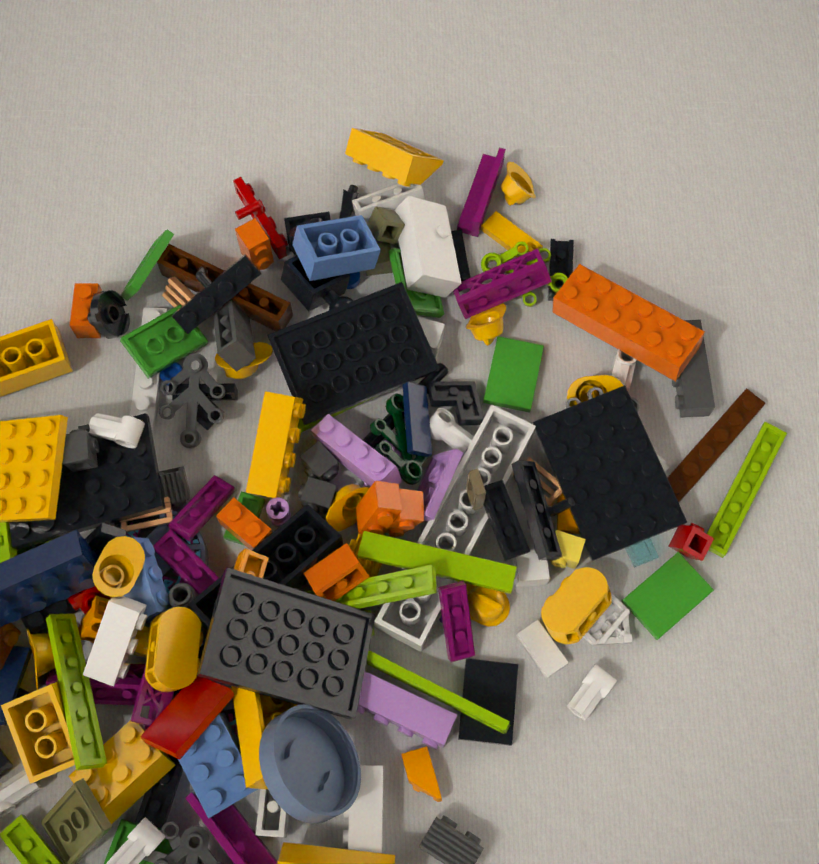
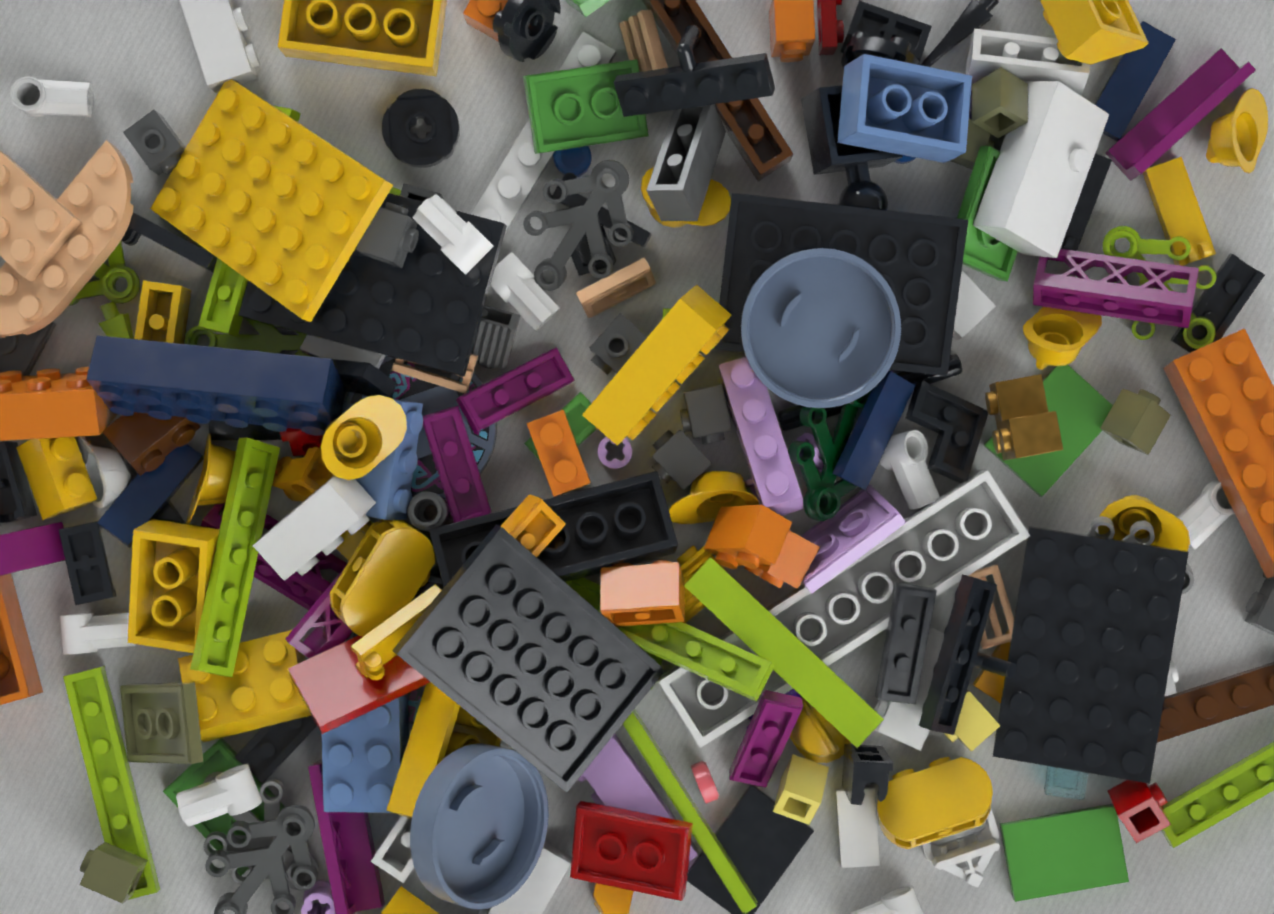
camera: 30 degrees right, 20 degrees up
dark tan tile [466,469,486,511] -> none
none -> yellow hinge [351,584,442,680]
none -> black plate [382,89,460,168]
none -> white piece [490,252,560,331]
none -> red tile [570,801,693,901]
none -> light nougat tile [576,257,656,318]
none -> dark grey brick [589,313,647,375]
none -> coral tile [691,761,719,804]
none -> sand blue brick [741,248,901,408]
none -> light yellow brick [773,754,829,825]
none -> black hinge [842,744,893,805]
none -> pearl gold brick [985,374,1063,460]
none -> dark blue tile [1094,21,1176,141]
none -> olive brick [1100,388,1171,455]

